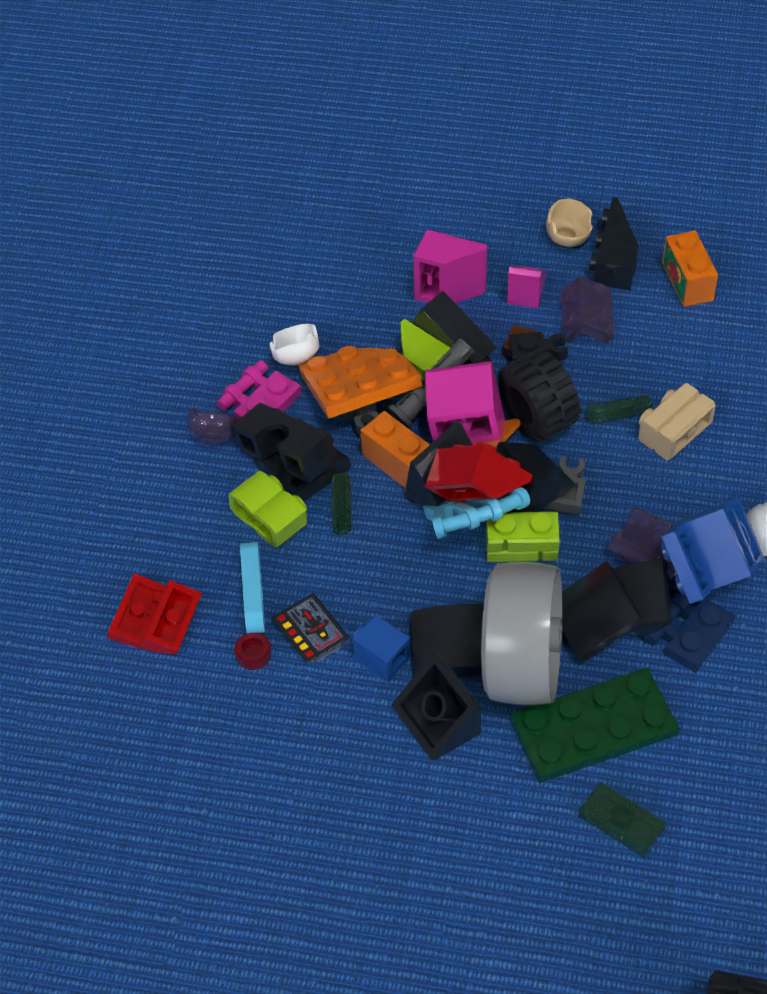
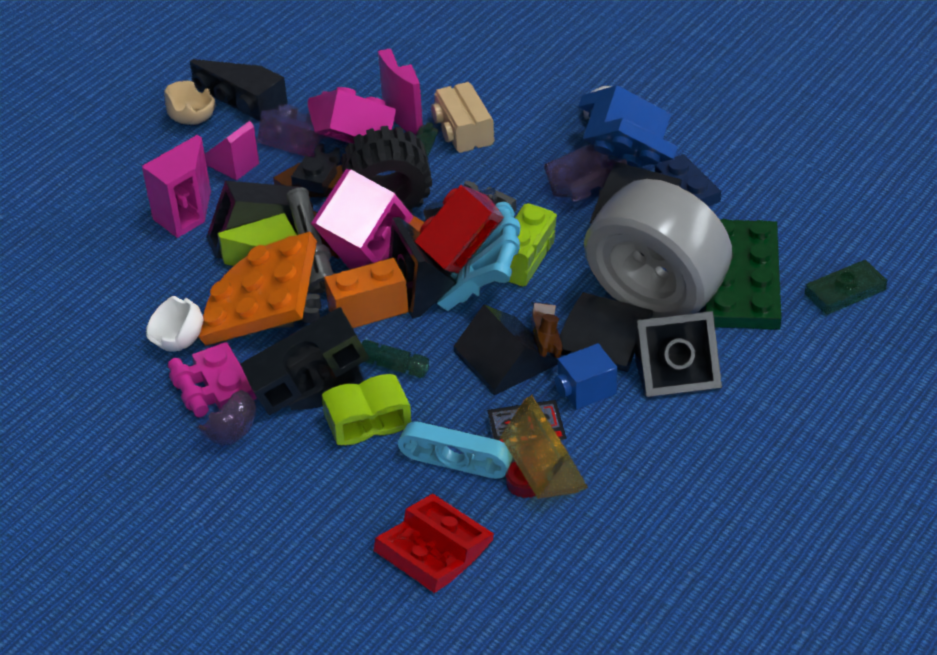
camera: 65 degrees left, 10 degrees down
orange brick [662,230,718,307] -> none
none -> dark pink slope [307,87,396,143]
none -> dark pink slope [378,49,424,137]
none -> black slope [454,304,558,395]
none -> clear yellow slope [500,395,588,499]
none -> reddish brown piece [531,302,562,358]

